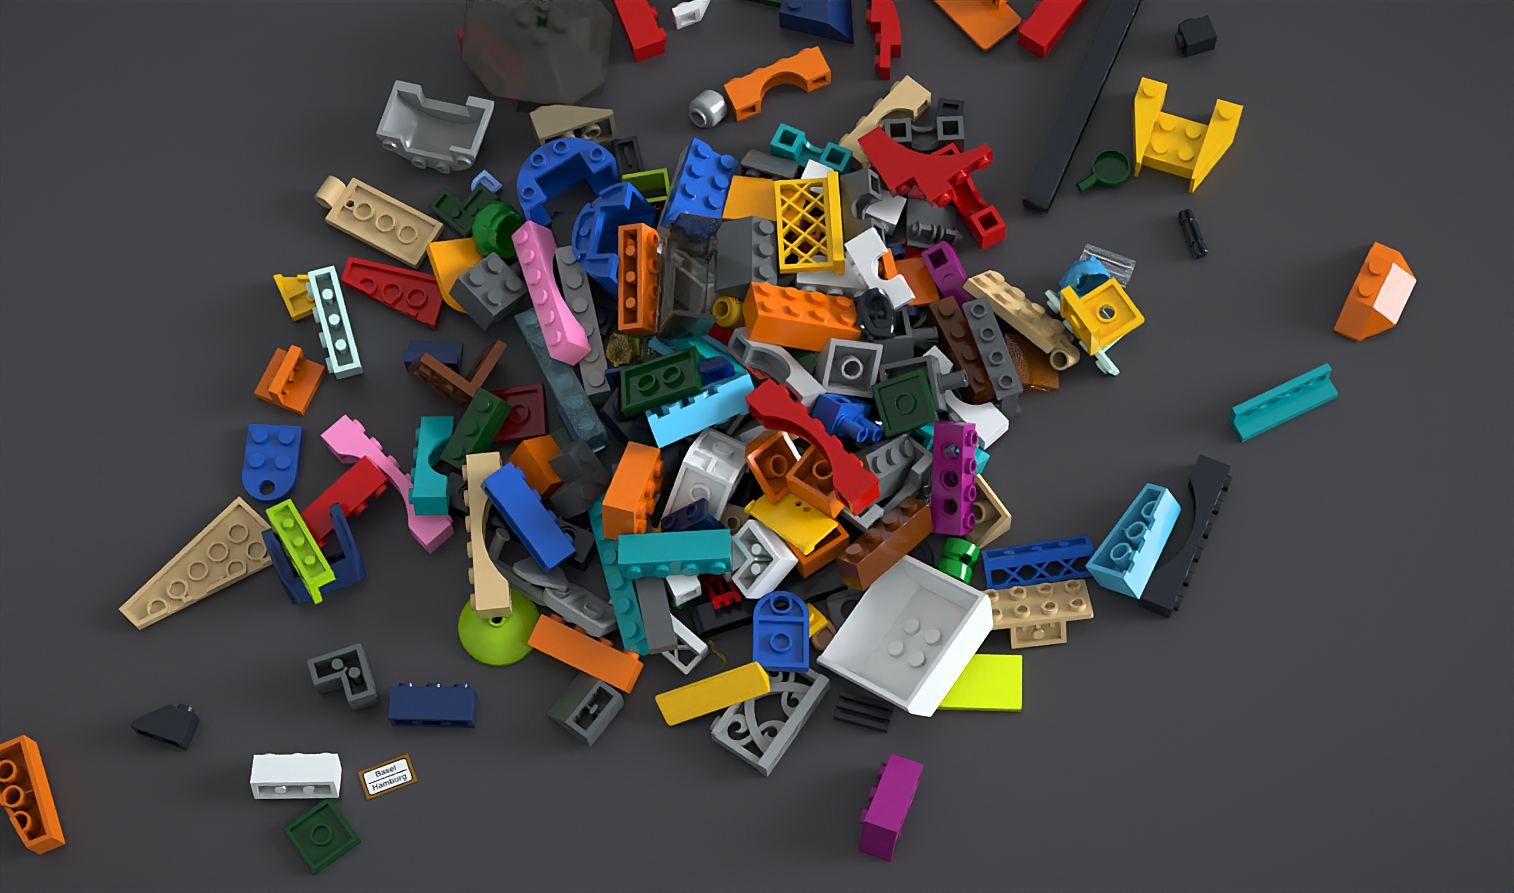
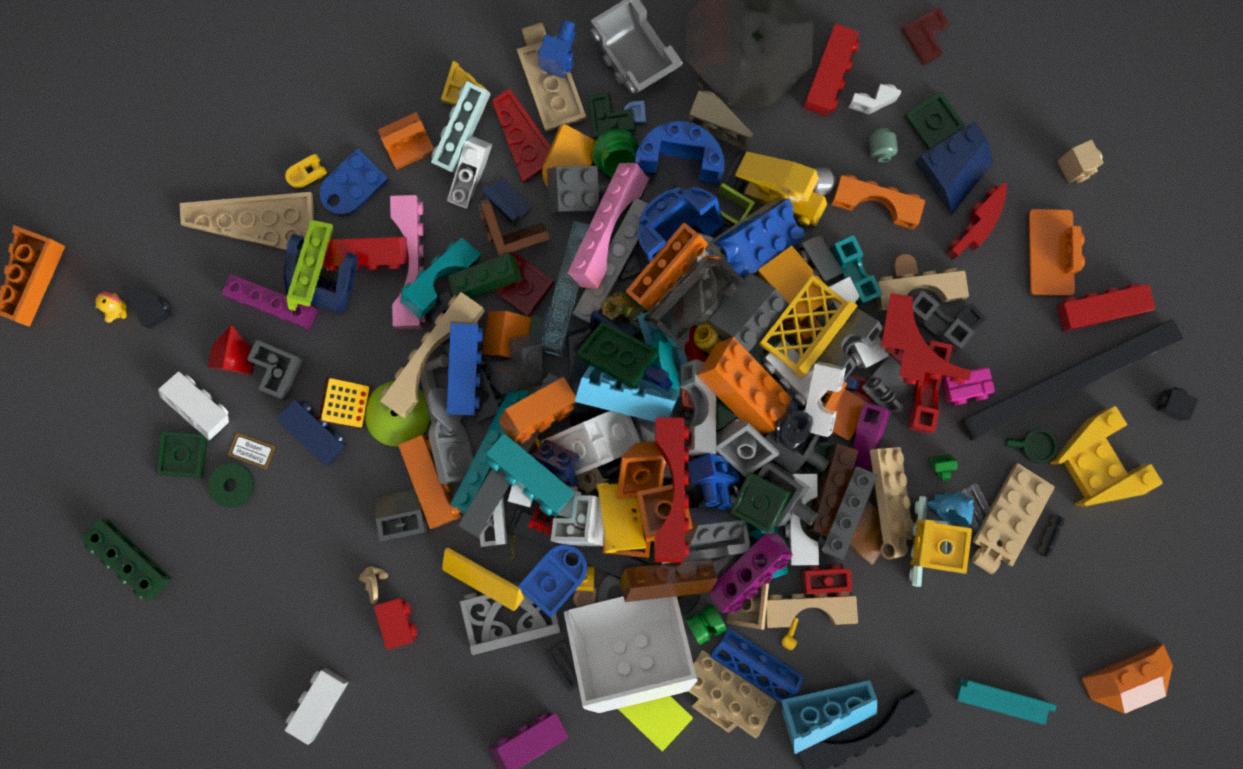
camera: 30 degrees right, 15 degrees up
none -> yellow animal [95,292,127,323]
none -> red slope [208,324,254,375]
none -> dark green tile [208,463,254,507]
none -> magenta brick [222,274,318,330]
none -> yellow plate [285,154,328,188]
none -> yellow tile [318,377,371,429]
none -> tan piece [359,566,388,604]
none -> red brick [374,597,418,650]
none -> white slope [447,136,492,209]
none -> blue brick [538,20,575,79]
none -> yellow wedge [735,152,827,227]
none -> tan arch [765,591,858,628]
none -> yellow hand [781,617,799,650]
none -> red brick [801,564,852,594]
none -> sand green head [868,128,898,162]
none -> medium nougat tile [893,254,918,278]
none -> green tile [929,454,958,481]
none -> dark pink brick [941,367,995,406]
none -> tan hinge [971,463,1055,574]

